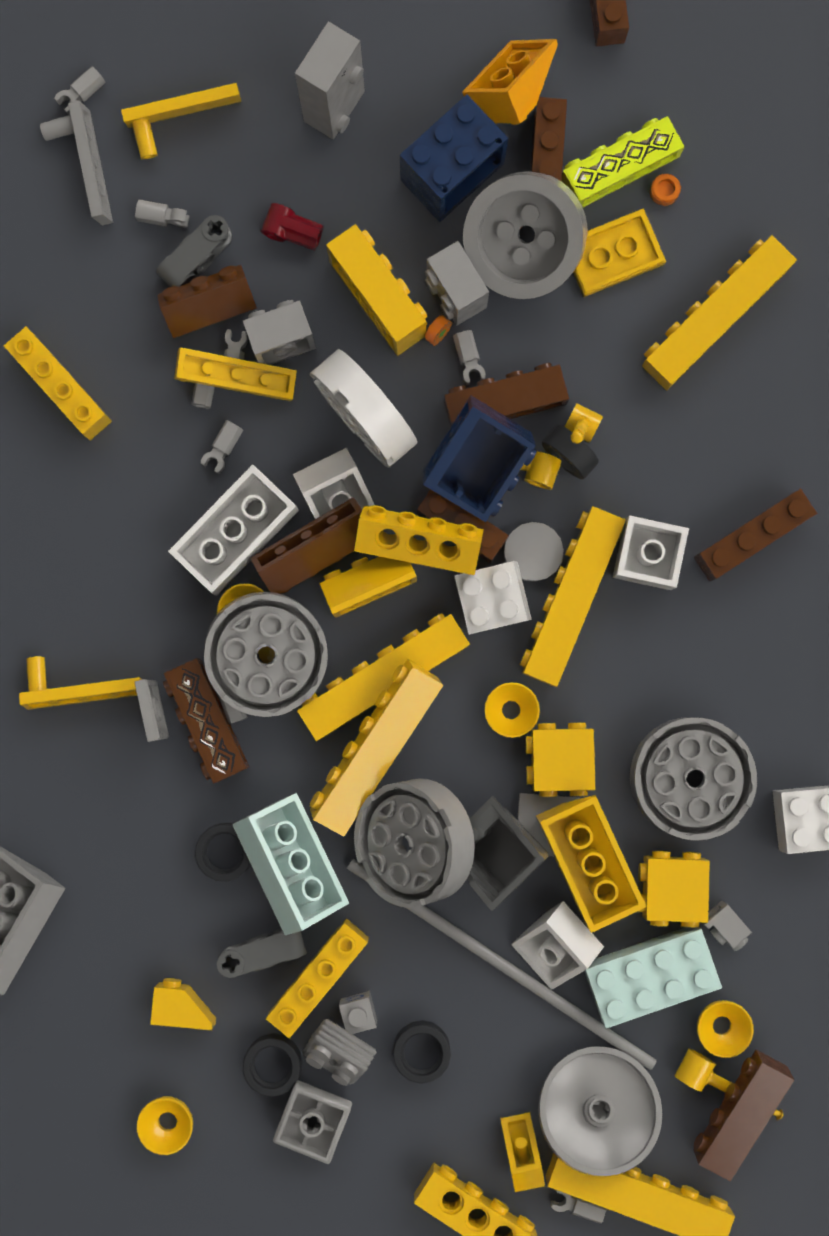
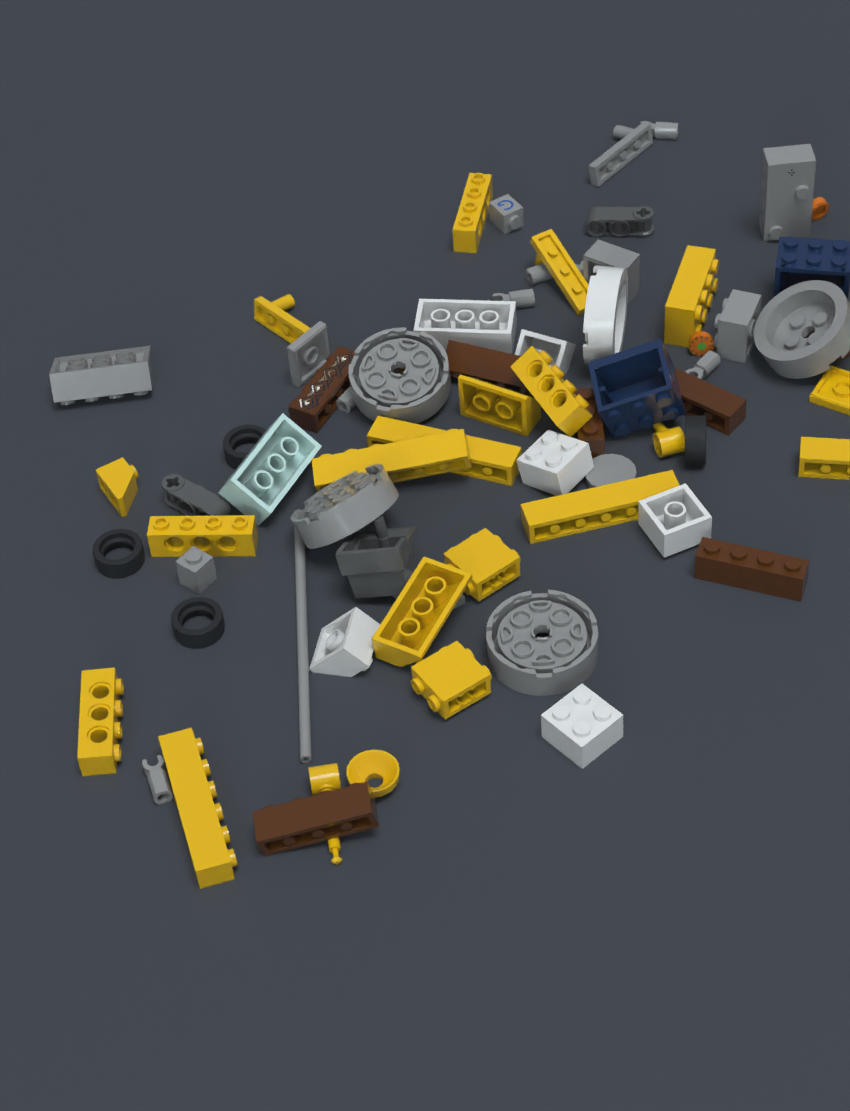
camera: 55 degrees right, 40 degrees down
yellow piece [121,83,242,159] -> none
light grey bar [135,200,190,228] -> none
yellow piece [137,1096,193,1155] -> none
reddish brown brick [157,264,257,338] -> none
dark red piece [260,203,324,251] -> none
light grey brick [273,1080,352,1164] -> none
light grey brick [302,1019,377,1086] -> none
yellow piece [484,682,540,738] -> none
yellow slope [500,1112,545,1192] -> none
light grey dish [538,1047,662,1176] -> none
yellow piece [565,403,603,444] -> none
light aqua brick [584,927,722,1029] -> none
light grey brick [702,901,752,951] -> none
none -> light grey brick [489,194,524,234]

